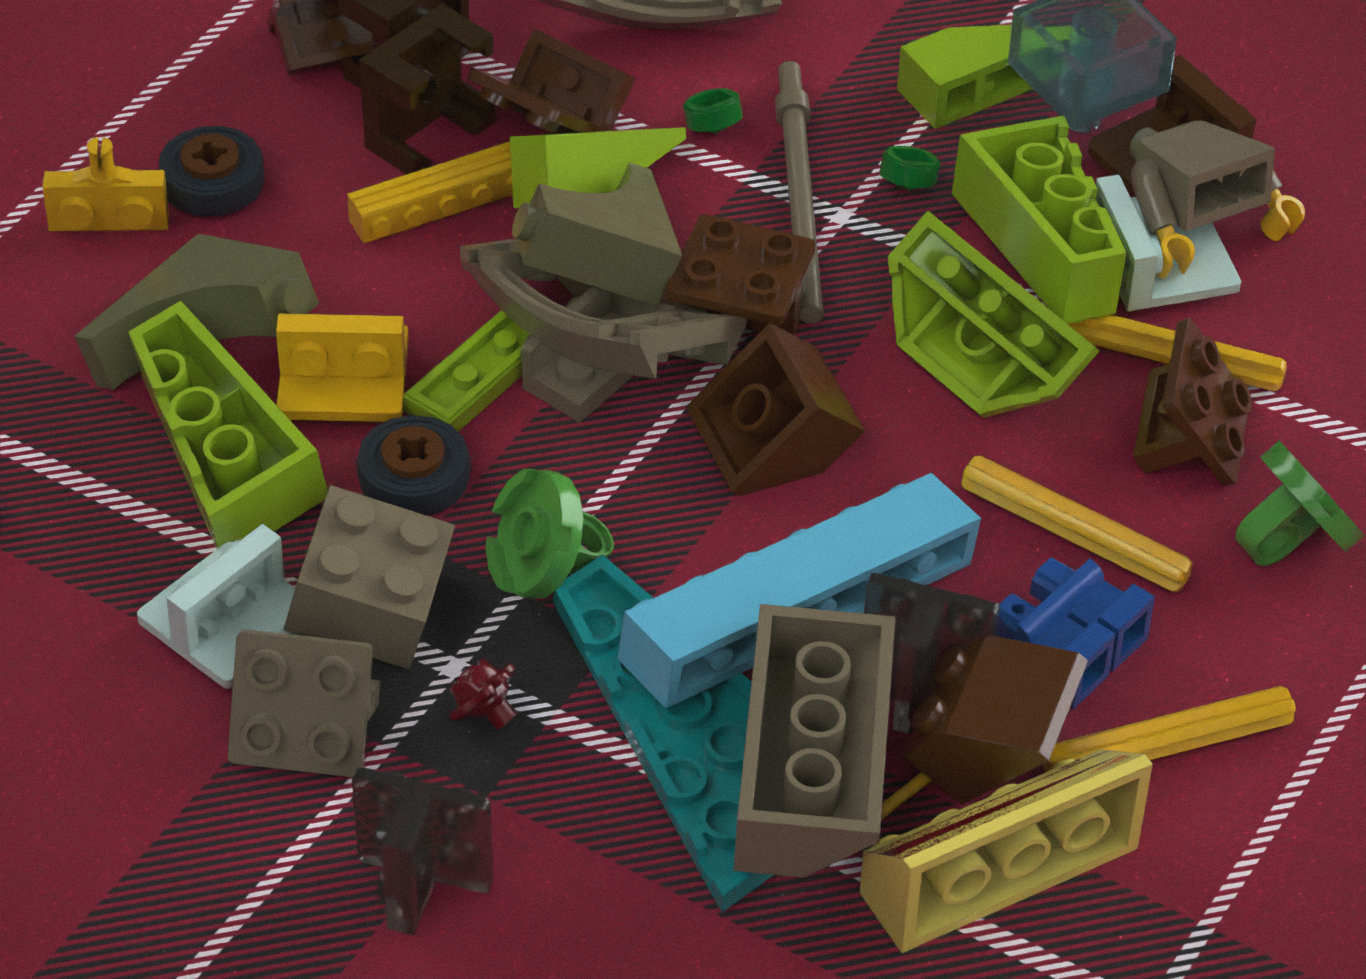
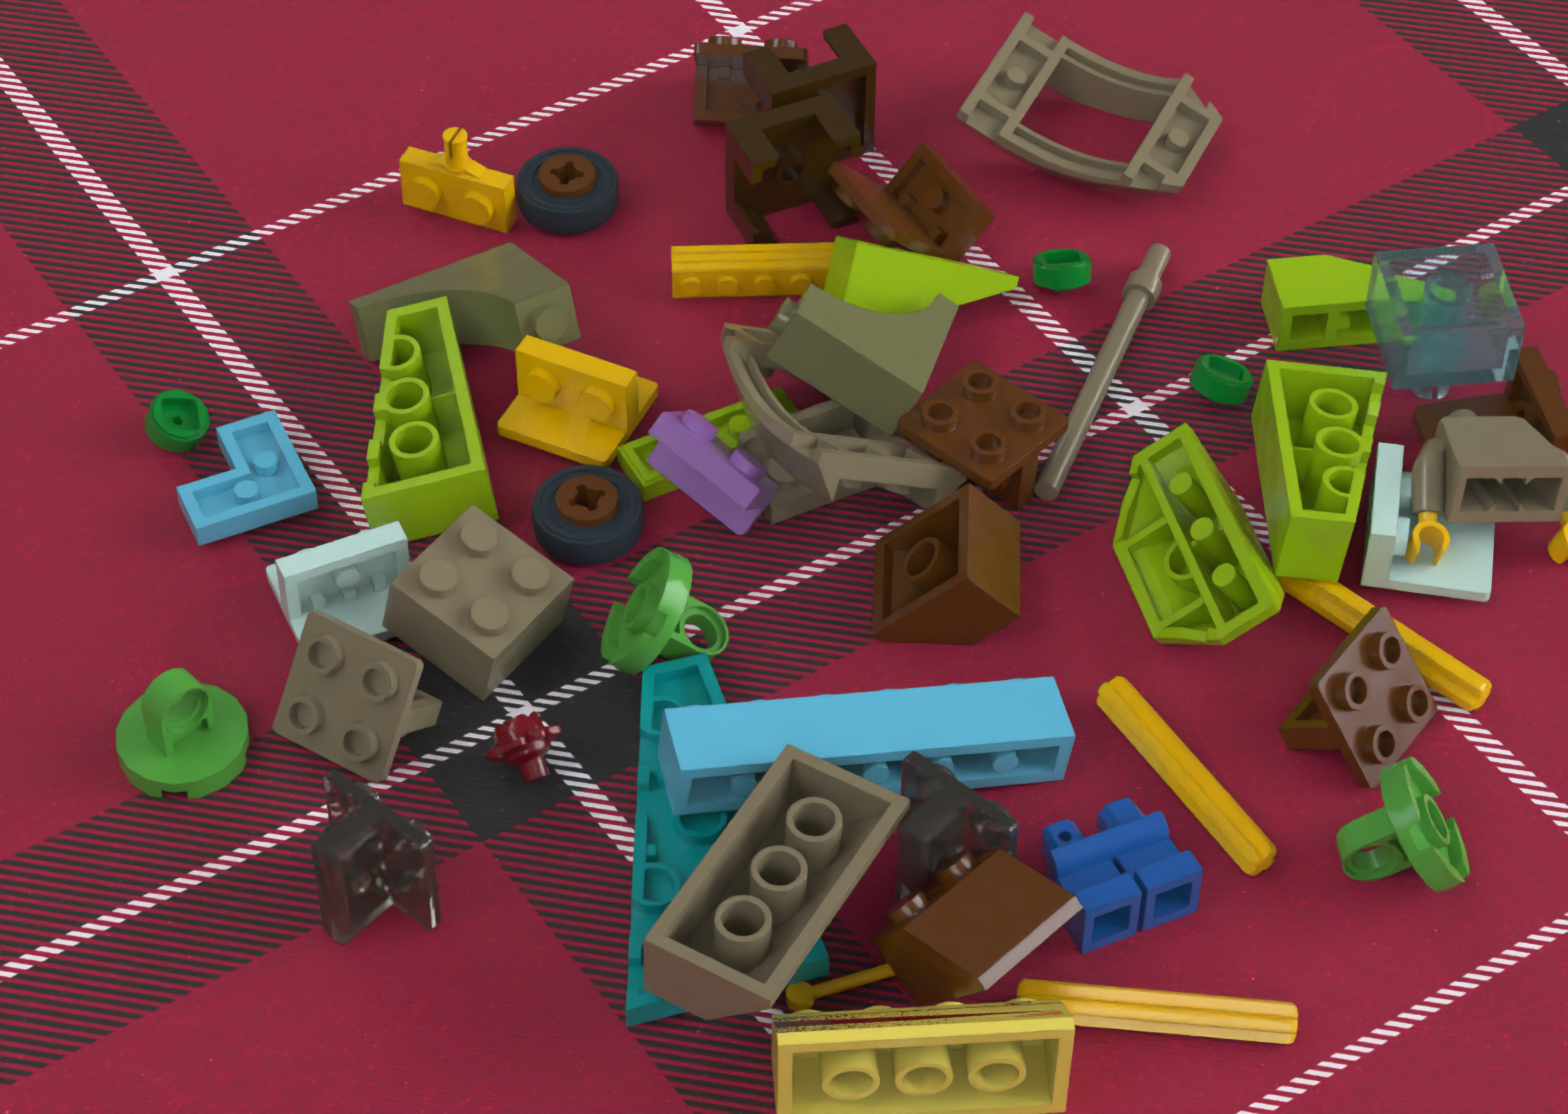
camera: 25 degrees right, 0 degrees up
none -> bright green tile [116,668,250,799]
none -> medium azure plate [176,410,319,546]
none -> medium lavender bracket [648,409,781,535]

